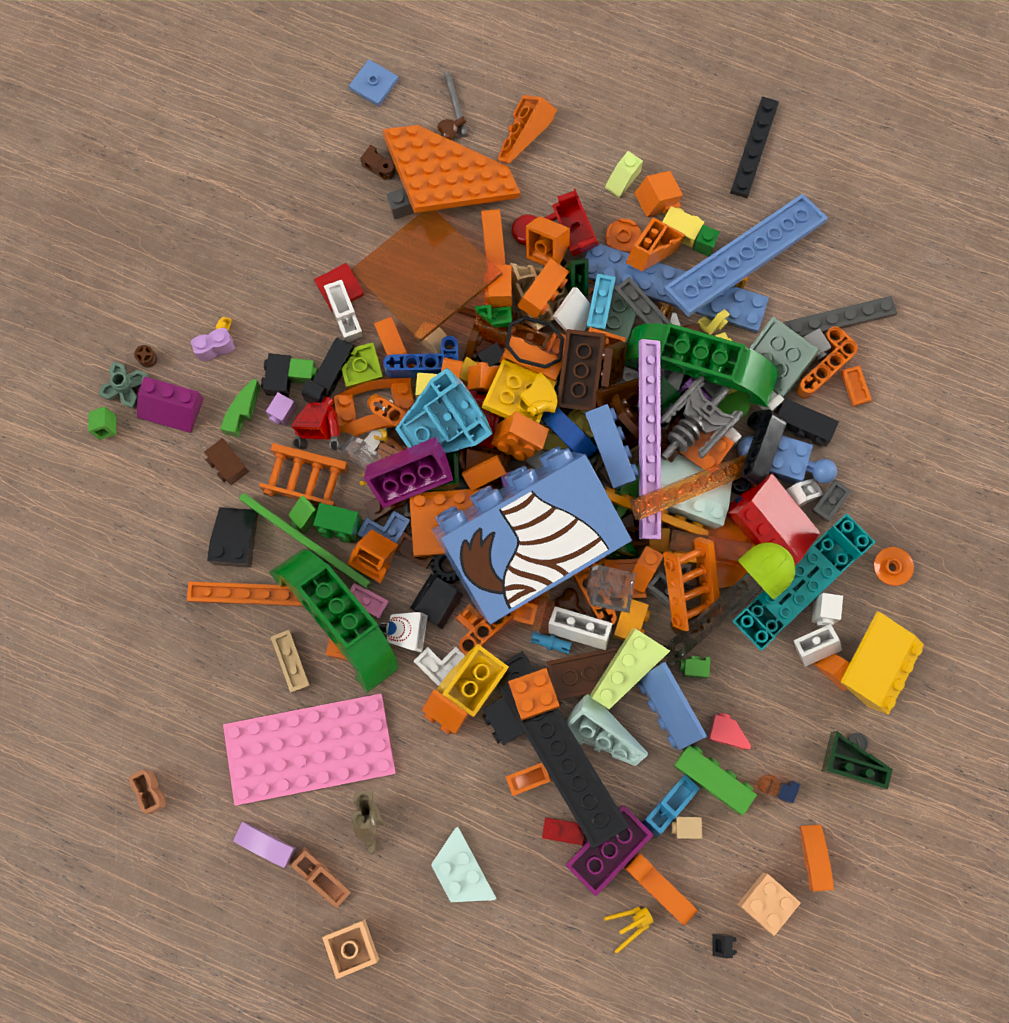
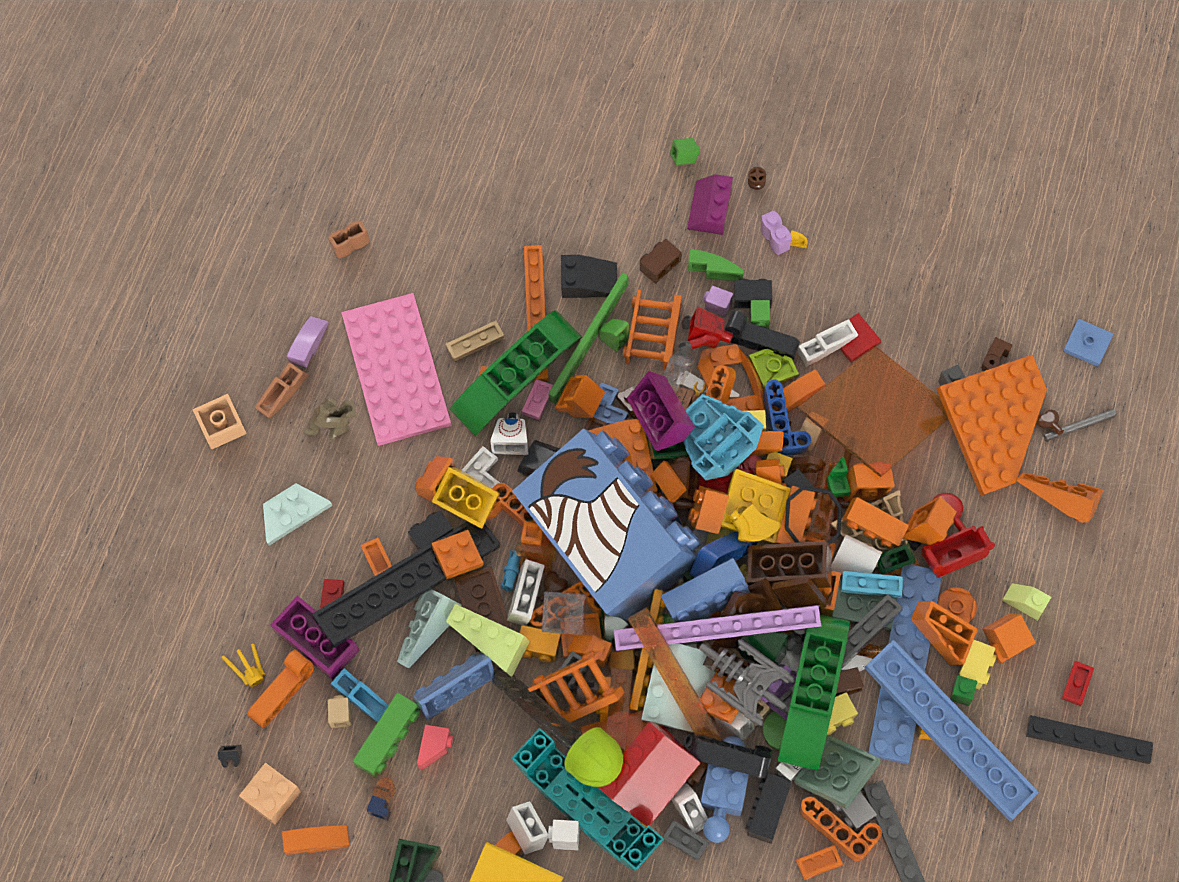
camera: 85 degrees right, 10 degrees down
sand green plant [98,362,149,409] -> none
green brick [313,503,363,544] -> none
orange beam [481,209,506,273] -> none
bright green brick [679,656,710,679] -> none
light yellow bracket [697,309,730,335] -> none
none -> red plate [1061,661,1094,707]

